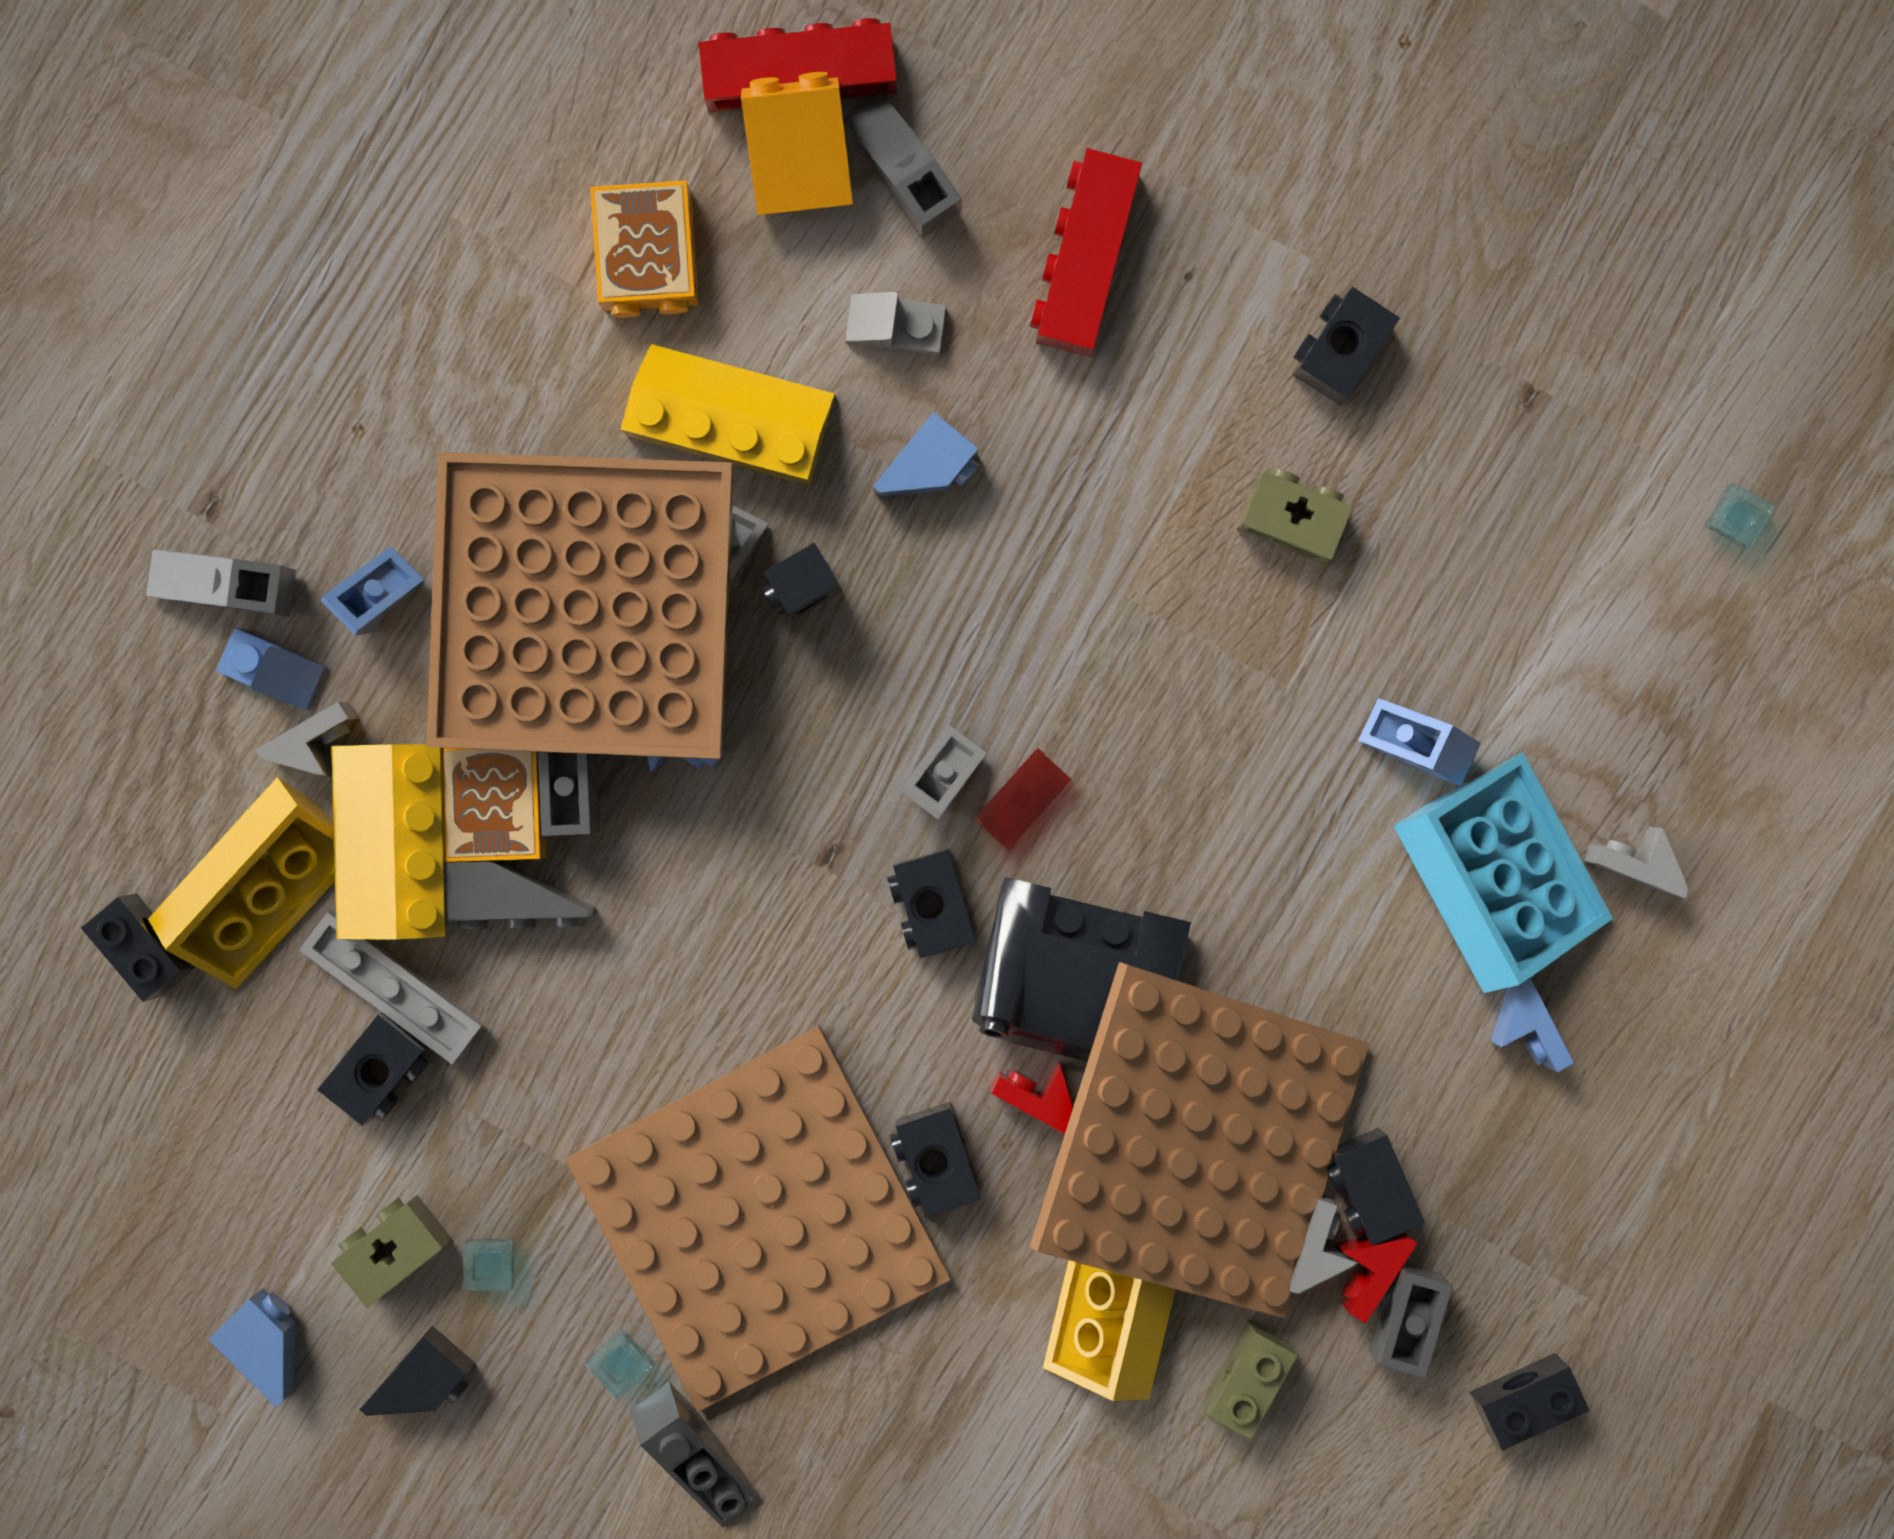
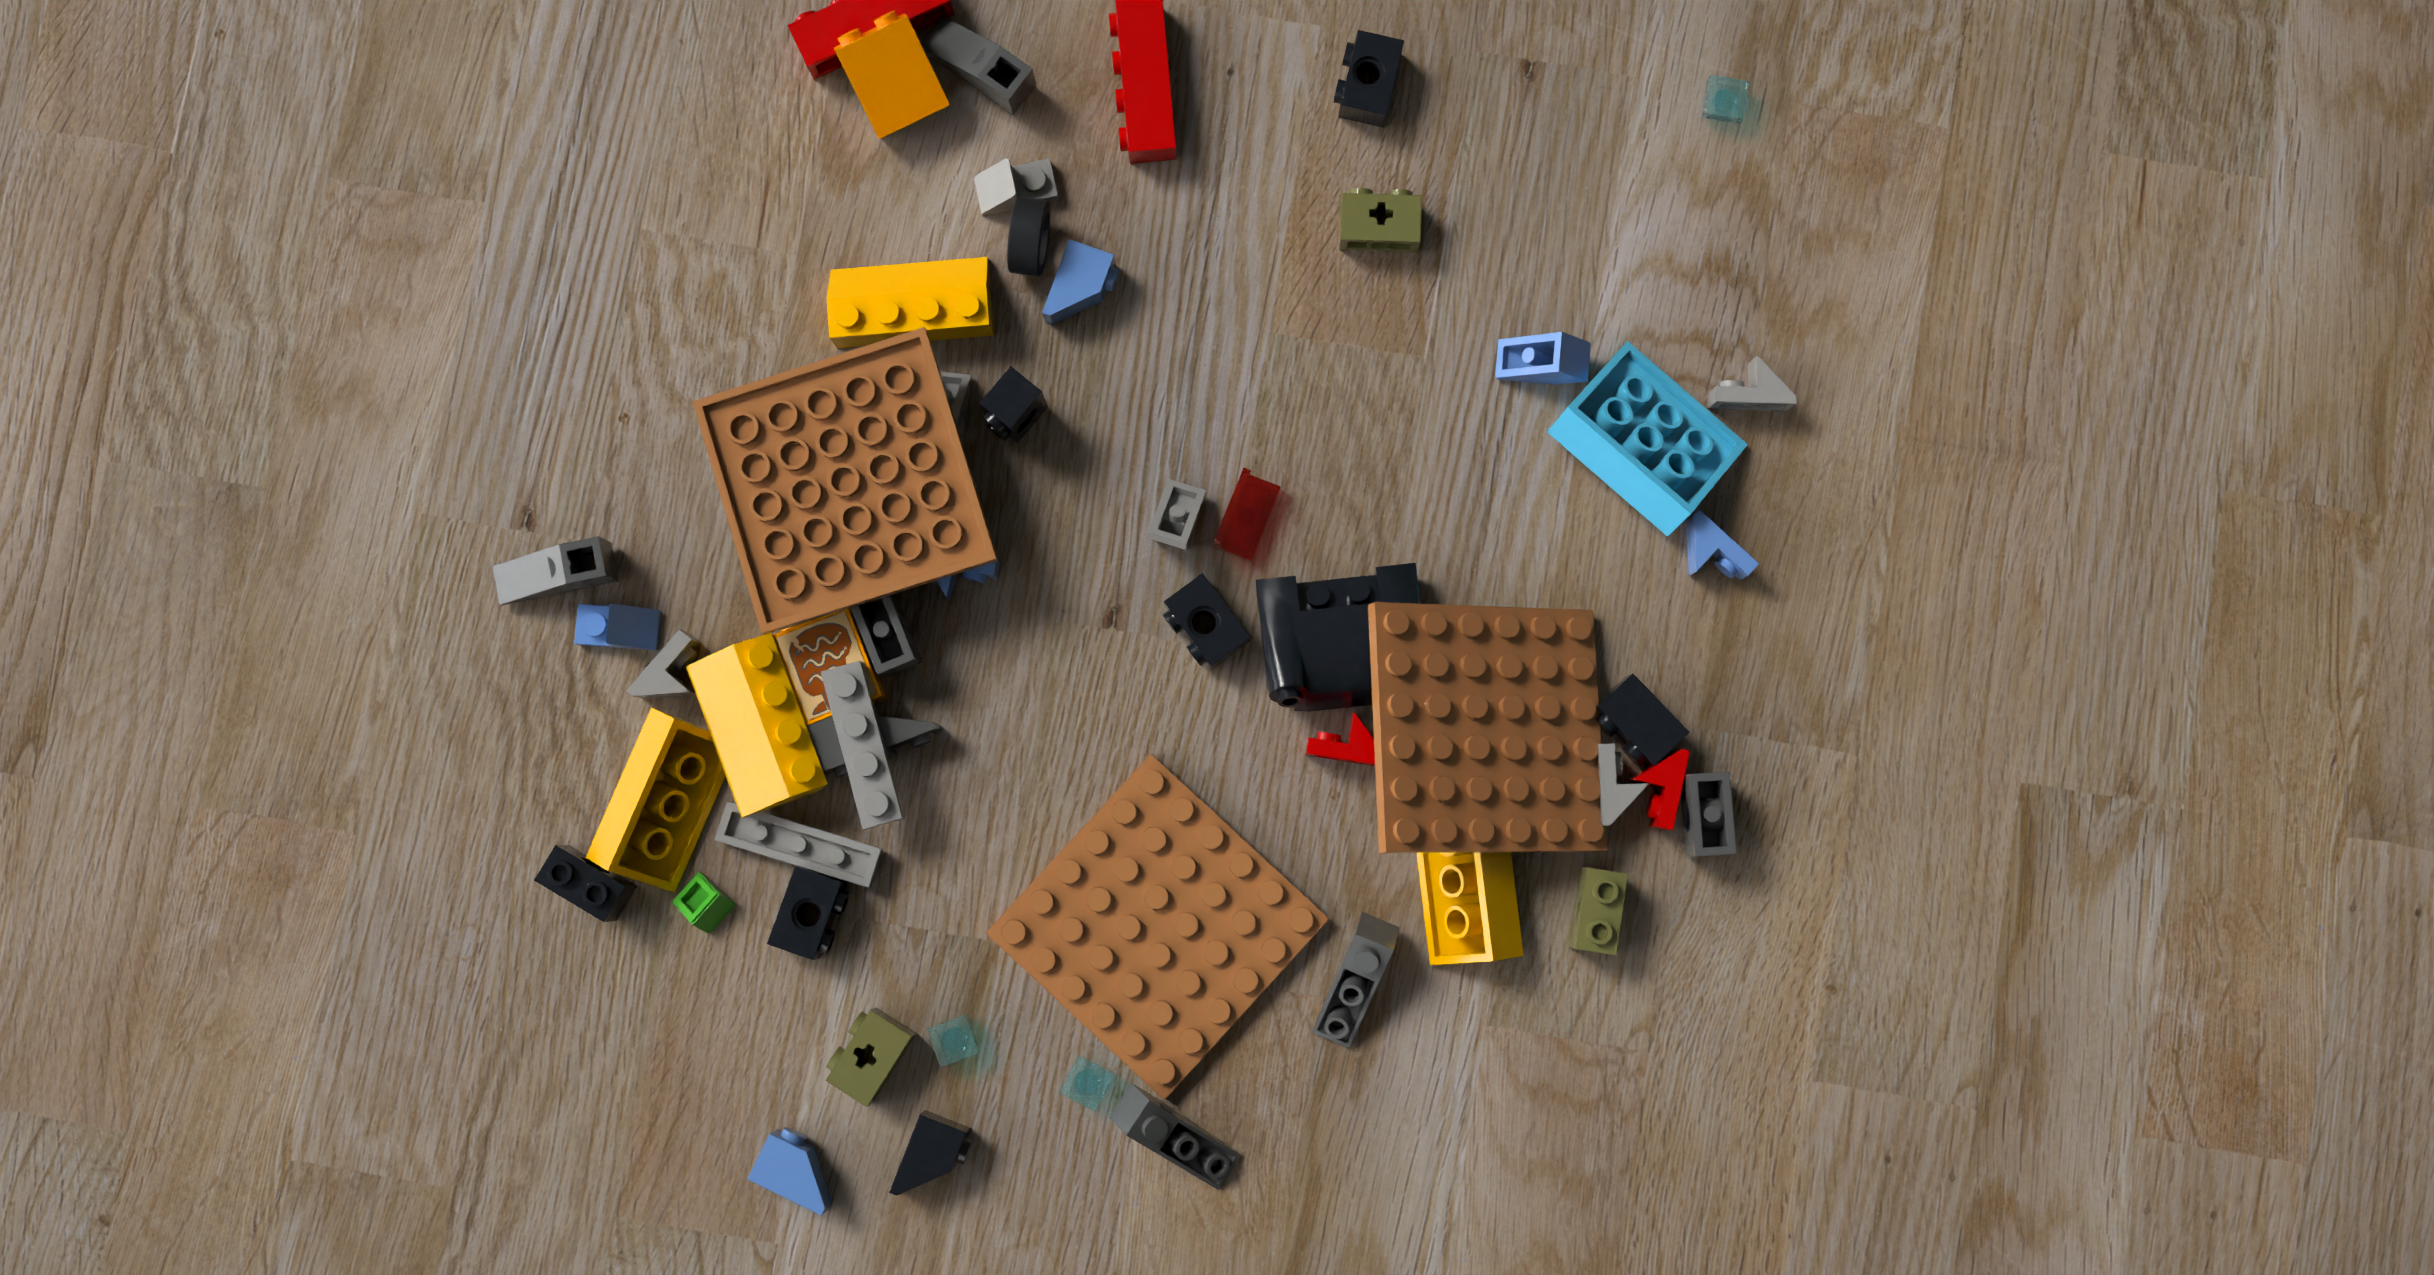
camera: 15 degrees left, 5 degrees down
medium blue slope [321,546,425,635] -> none
brick [590,180,699,318] -> none
black brick [890,1101,981,1218] -> none
black brick [1469,1353,1589,1451] -> none
none -> bright green slope [672,872,735,933]
none -> light grey plate [821,661,905,830]
none -> black tyre [1007,197,1051,276]
none -> dark grey slope [1312,912,1399,1048]

